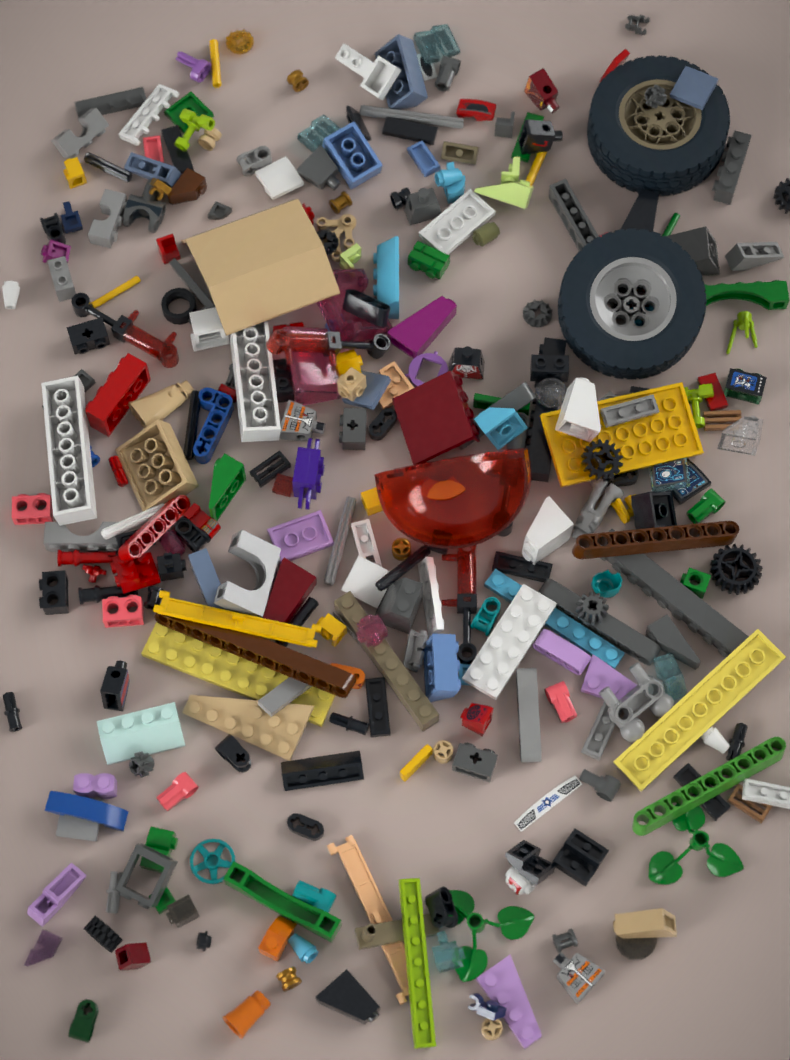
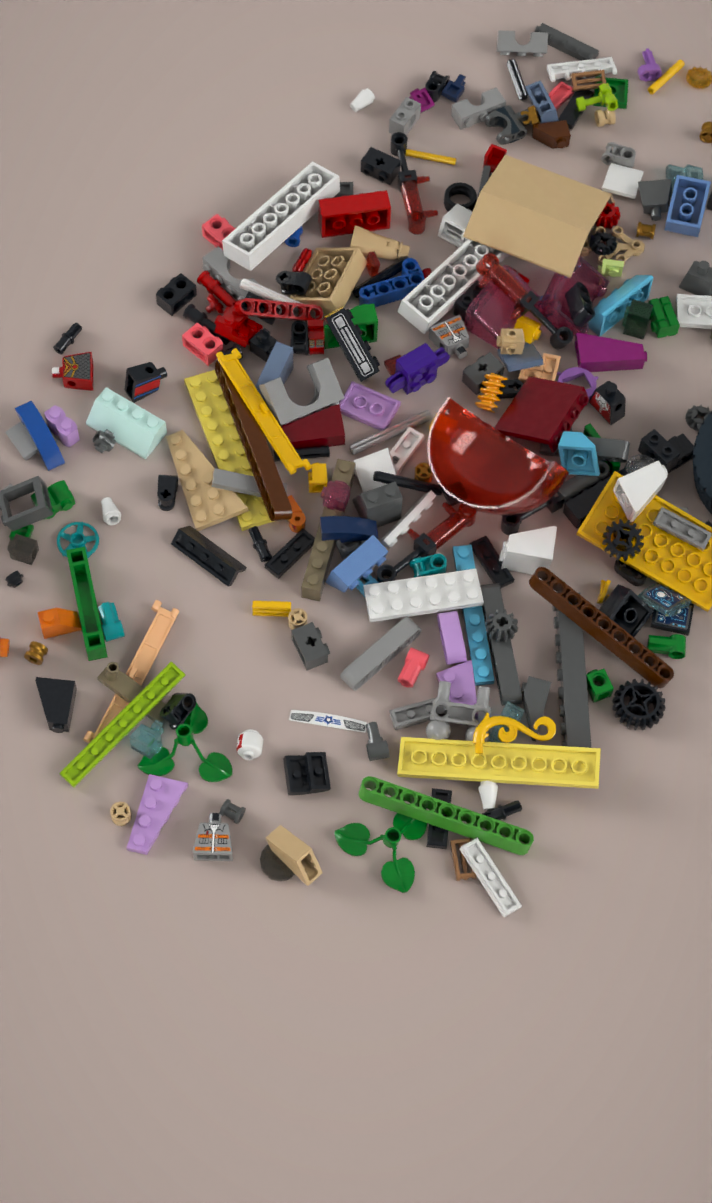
camera: 45 degrees right, 5 degrees down
yellow brick [63,157,87,189] -> none
coral piece [156,772,199,812] -> none
clear pink brick [159,529,186,555] -> none
dark grey tile [208,201,232,220] -> none
black tile [249,450,291,487] -> none
black beam [287,813,324,841] -> none
medium azure cone [288,933,318,964] -> none
black wheel [390,187,411,210] -> none
orange tile [413,477,466,501] -> none
red slope [460,703,493,736] -> none
dark blue plate [468,993,507,1021] -> none
black slope [505,840,556,885] -> none
light grey piece [572,478,624,539] -> none
teal hair [591,570,623,598] -> none
none -> torso [52,352,93,391]
none -> white cone [101,497,121,525]
none -> black piece [276,271,312,296]
none -> dark blue slope [320,516,379,543]
none -> black brick [324,306,380,382]
none -> clear red tile [366,251,381,277]
none -> yellow plant [473,713,556,754]
none -> light orange piece [475,373,508,413]
none -> medium nougat tile [571,70,606,92]
none -> clear green brick [622,299,653,340]

